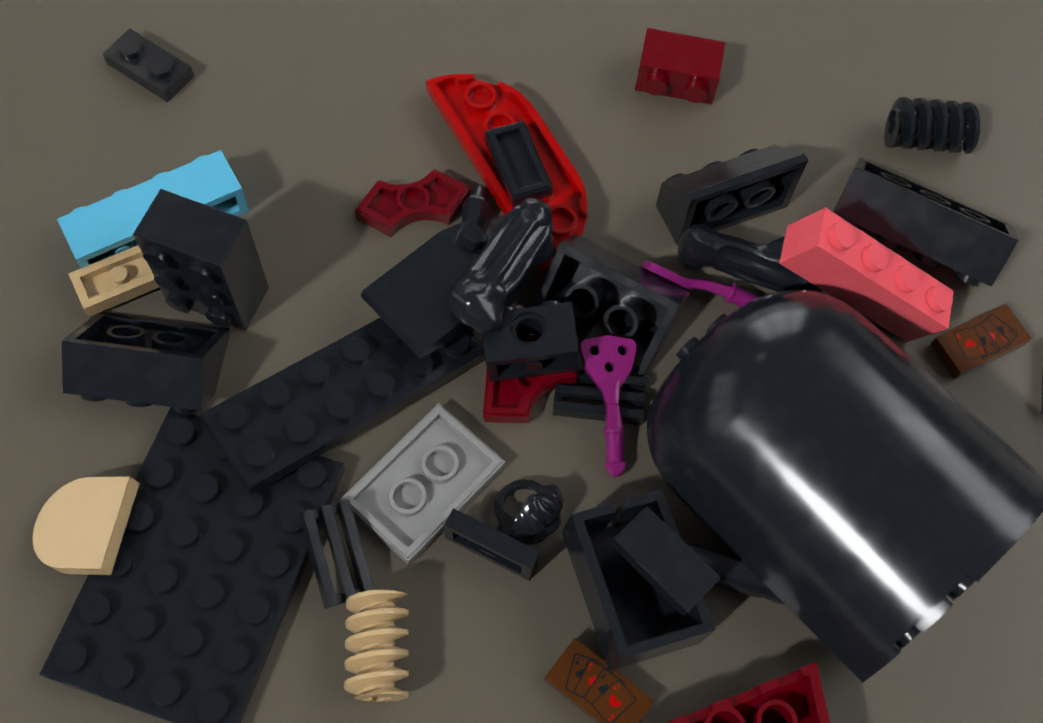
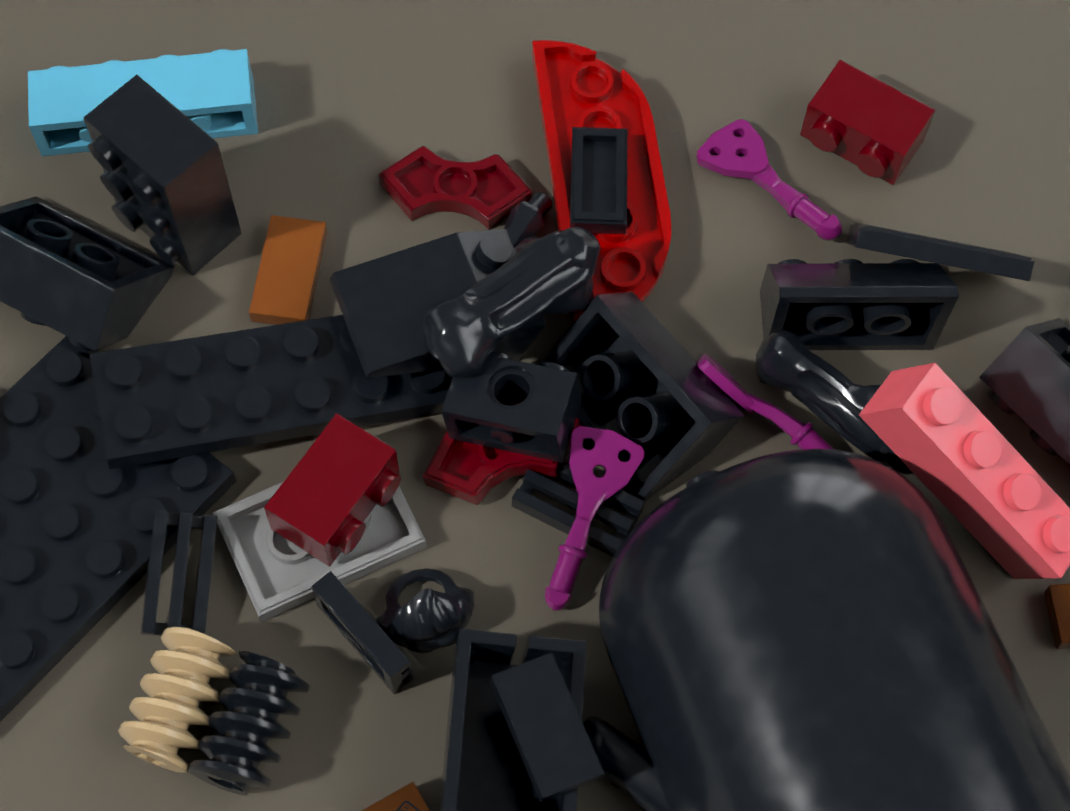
camera: 25 degrees right, 0 degrees up
tan plate [68,245,159,317] -> none
none -> black piece [188,651,310,795]
none -> dark orange tile [249,215,327,325]
none -> dark red brick [264,413,401,567]
none -> magenta piece [696,119,842,241]
none -> black tile [847,222,1035,281]

